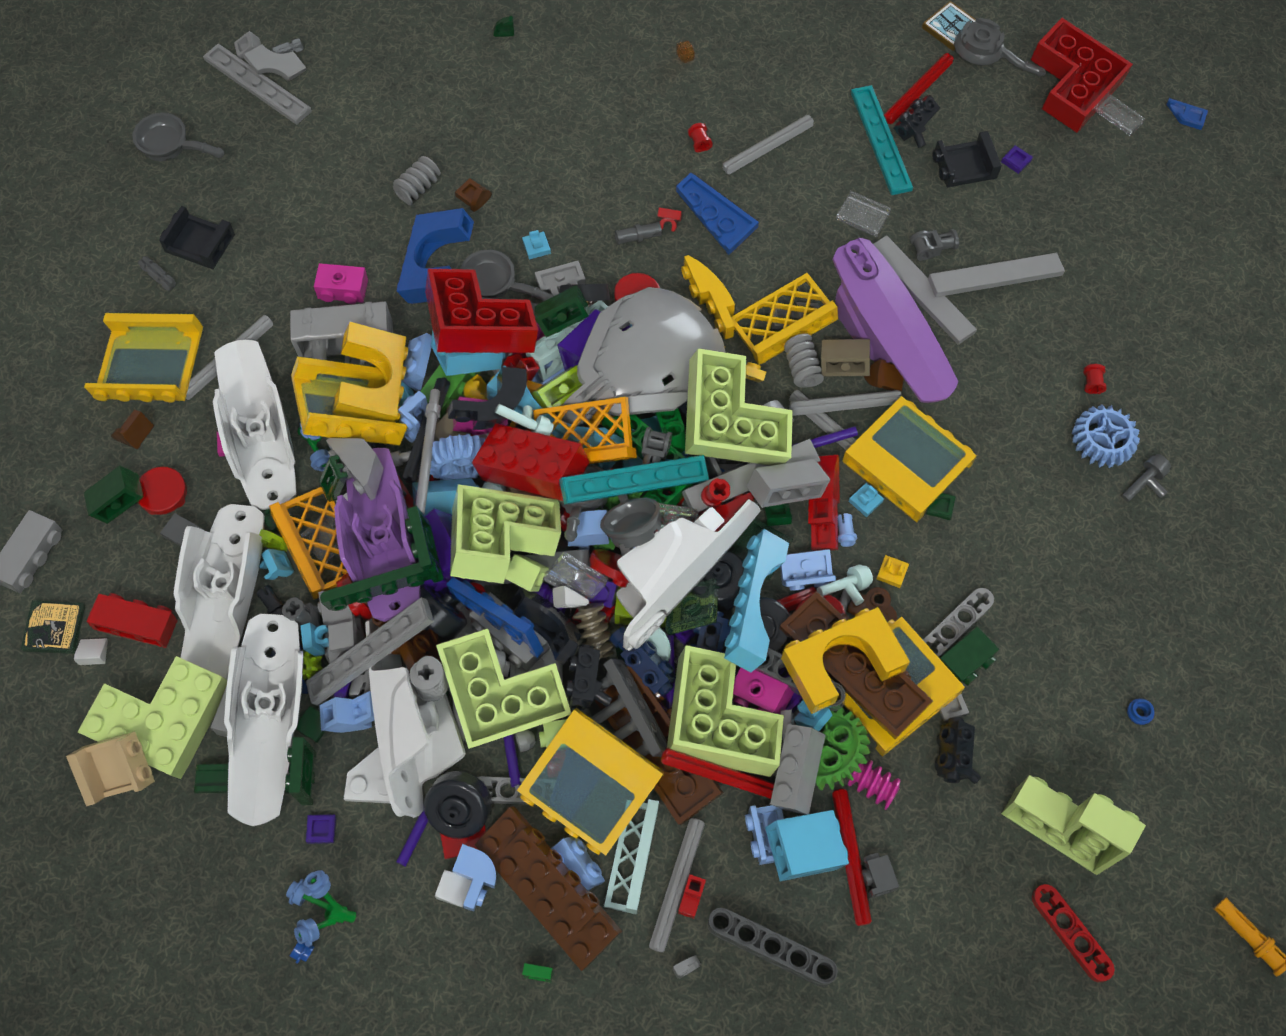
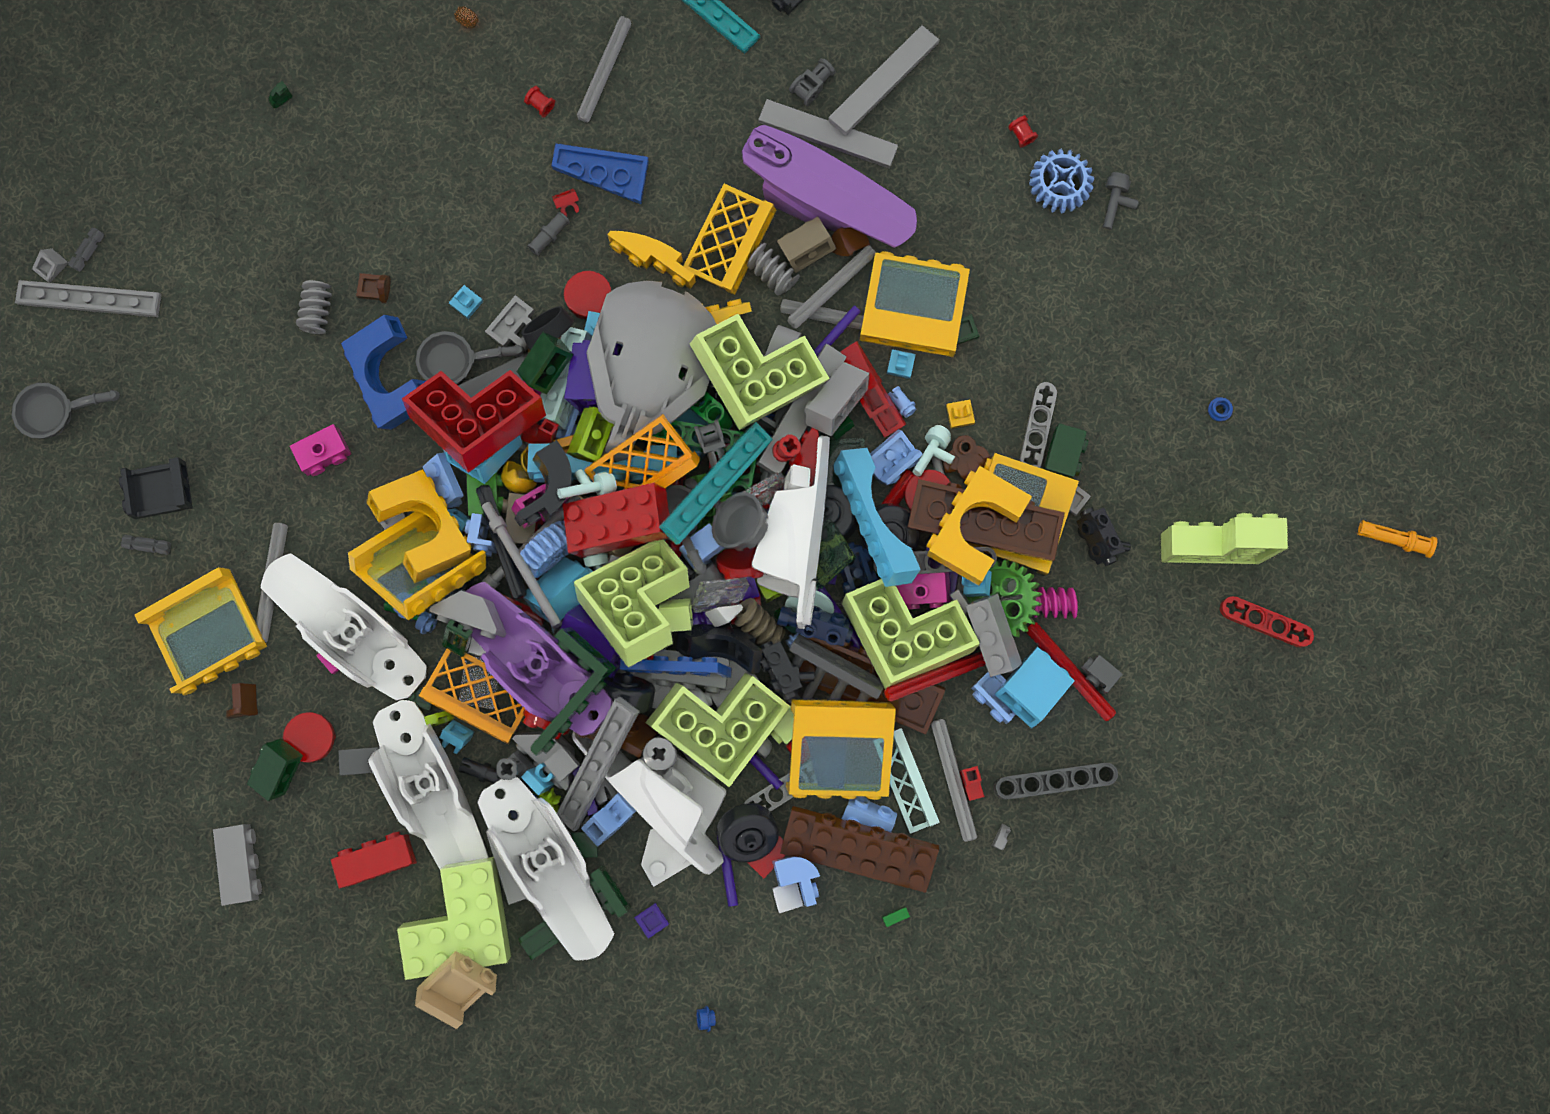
camera: 30 degrees left, 15 degrees up
tile [21,600,85,654] -> none
white slope [74,638,108,665] -> none
light grey tile [244,44,306,81] -> none
medium blue plant [286,870,356,947] -> none
light grey piece [290,301,393,367] -> none
clear plate [836,191,891,237] -> none

